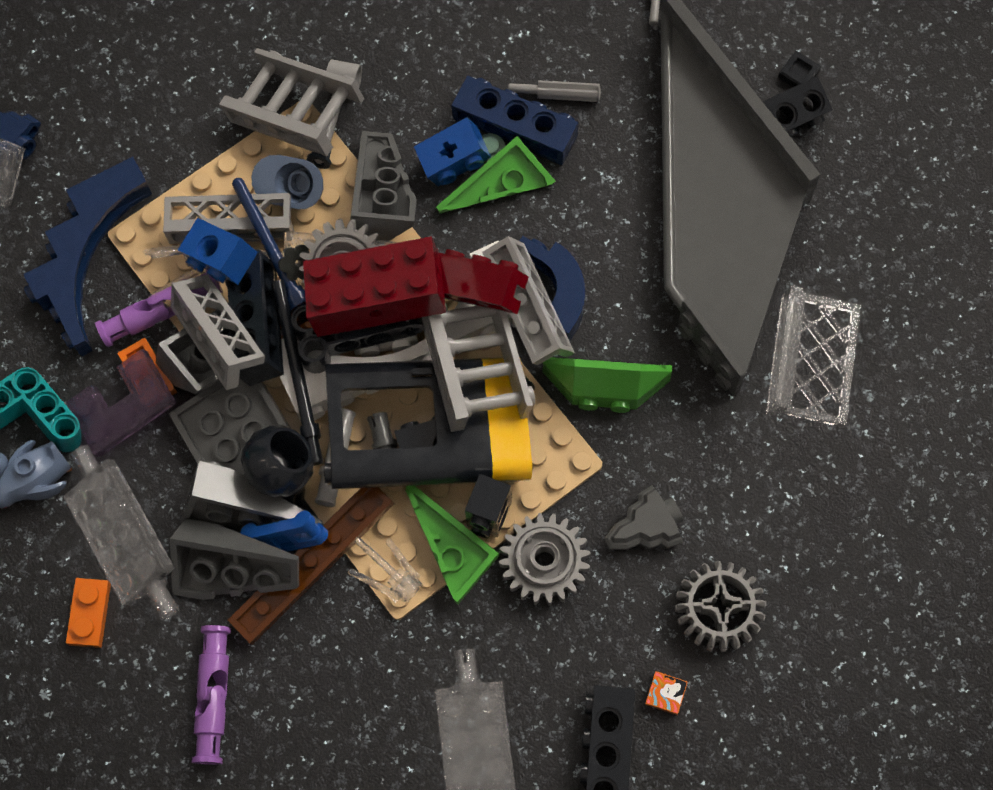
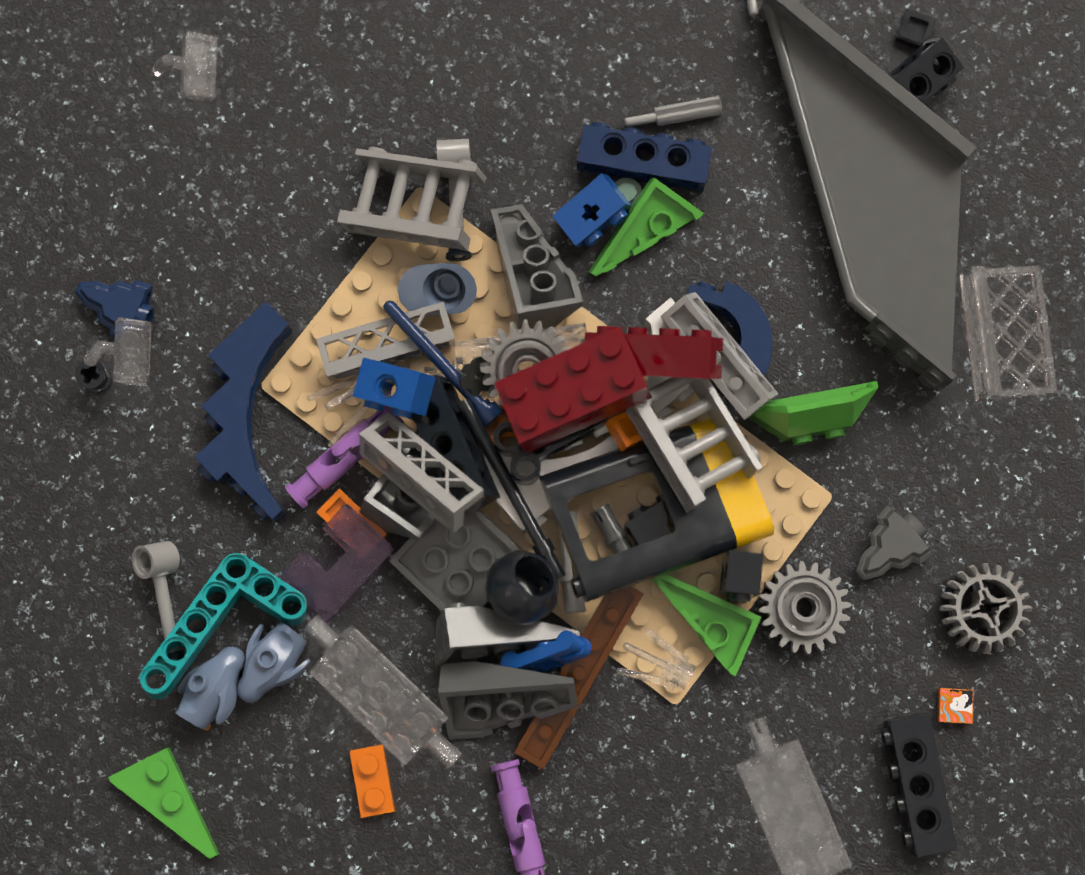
camera: 20 degrees left, 10 degrees up
none -> orange tile [605,412,643,452]

